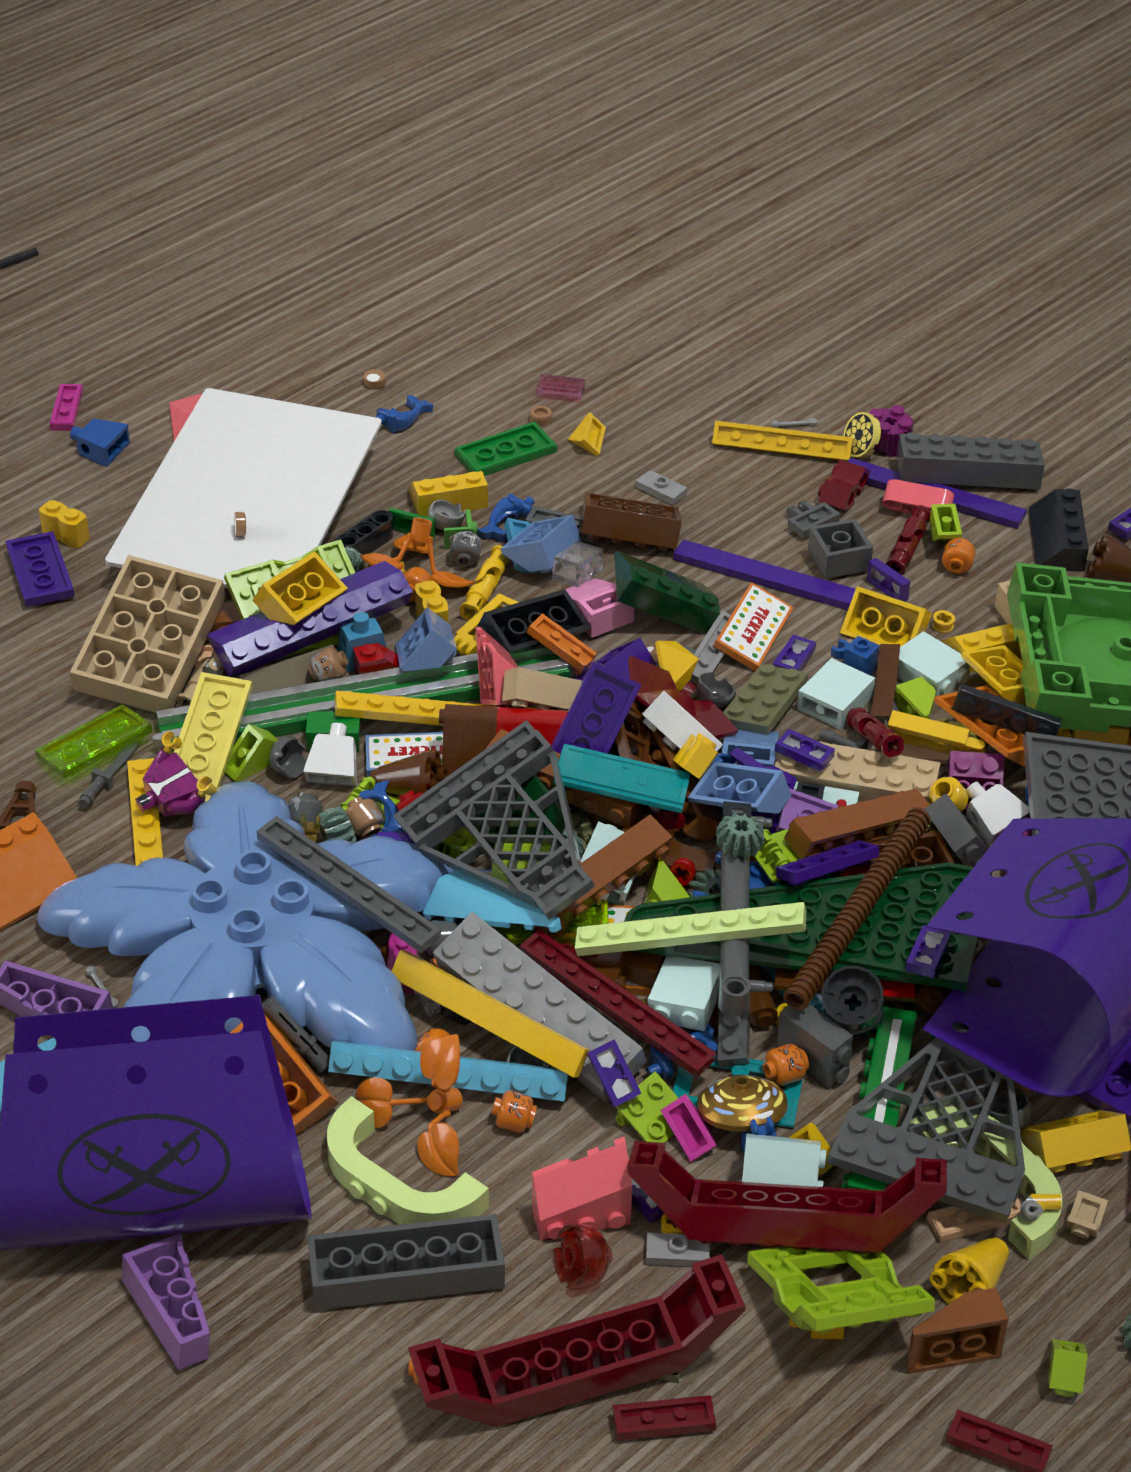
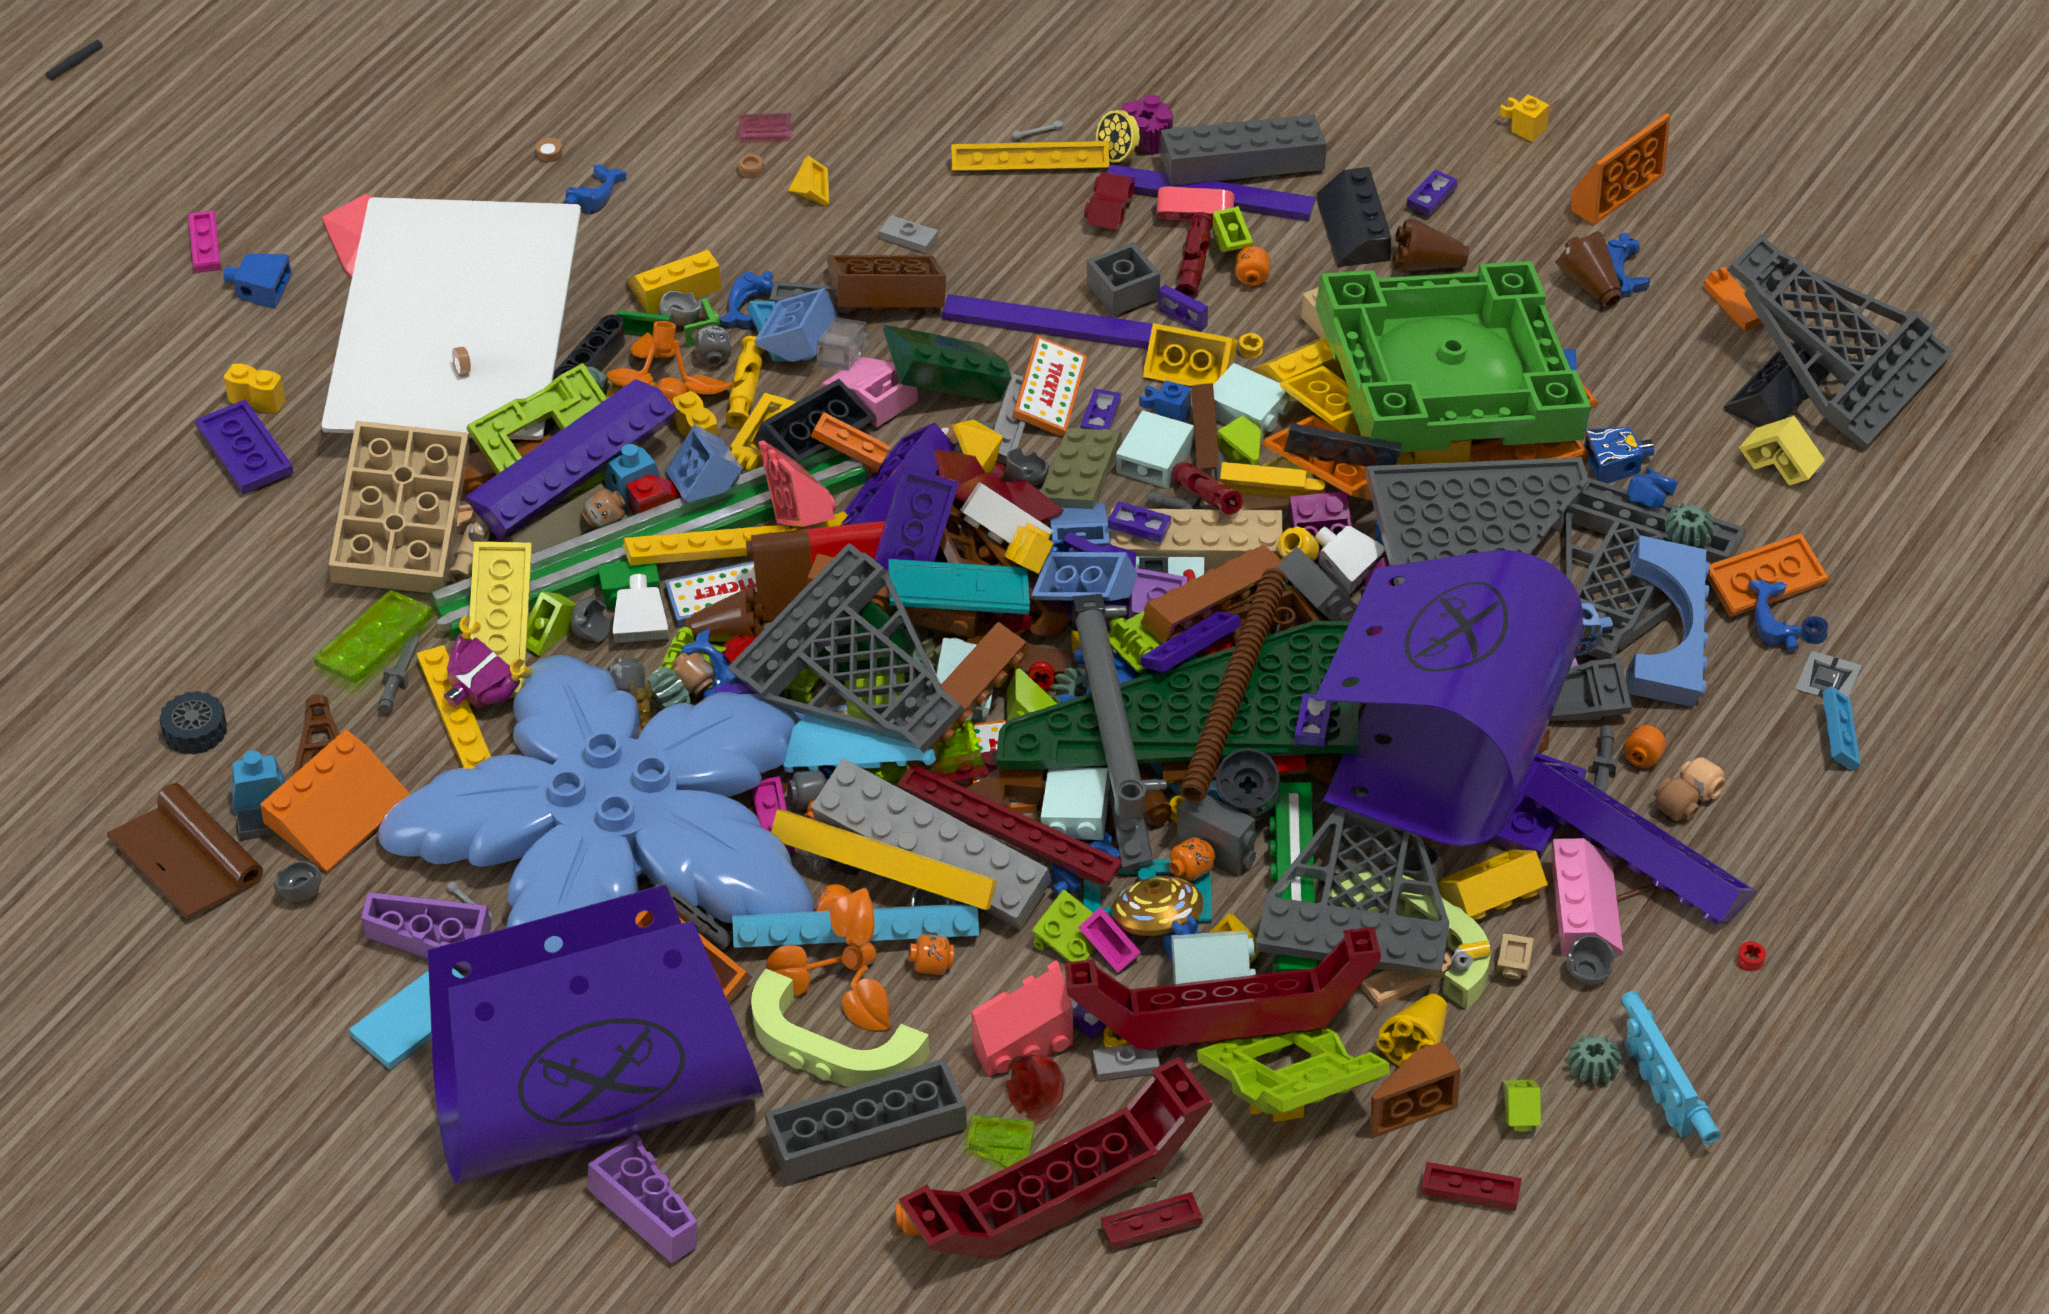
camera: 10 degrees left, 5 degrees up
yellow slope [252,551,348,625] -> none
dark grey plate [256,816,441,953] -> none
green tile [454,422,558,476] -> none
tan brick [502,667,582,711] -> none
yellowish green plate [575,902,806,956] -> none
dark purple piece [586,1039,642,1108] -> none
sand green gear [716,812,764,859] -> none
dark grey hinge [786,500,840,539] -> none
none -> clear neon green wing [967,1115,1035,1168]

